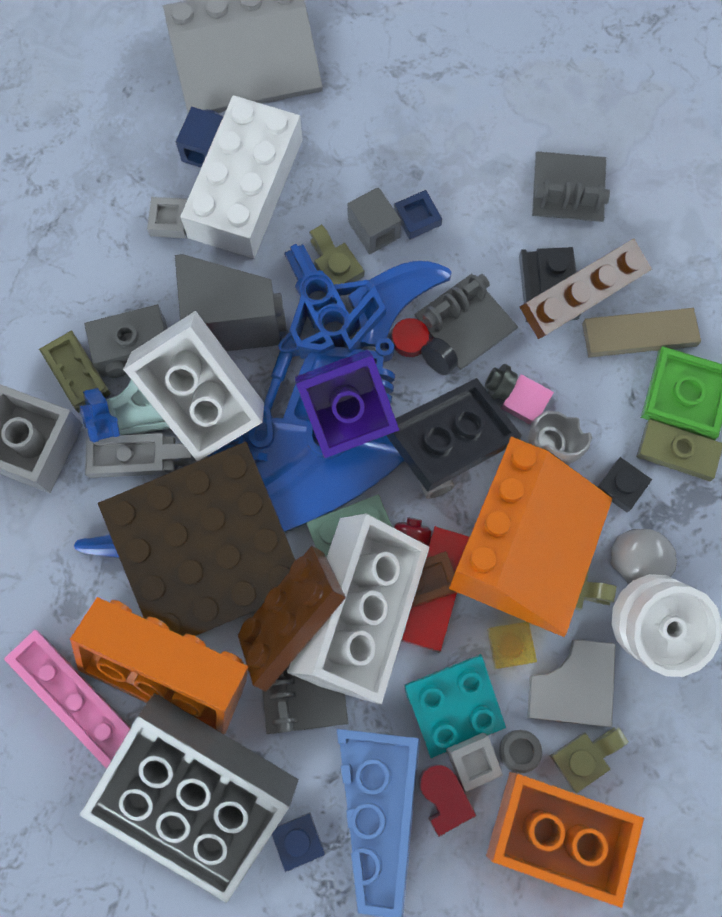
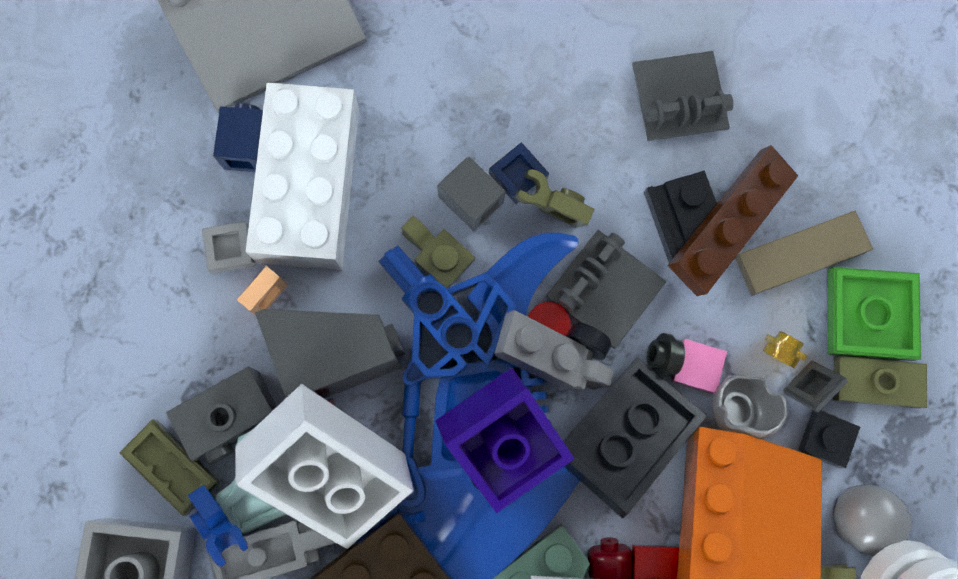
camera: 20 degrees left, 5 degrees up
none -> light nougat tile [237,266,288,315]
none -> light grey hinge [494,310,614,391]
none -> olive plate [515,169,595,228]
none -> clear yellow plate [763,331,807,369]
none -> dark grey slope [783,361,848,412]

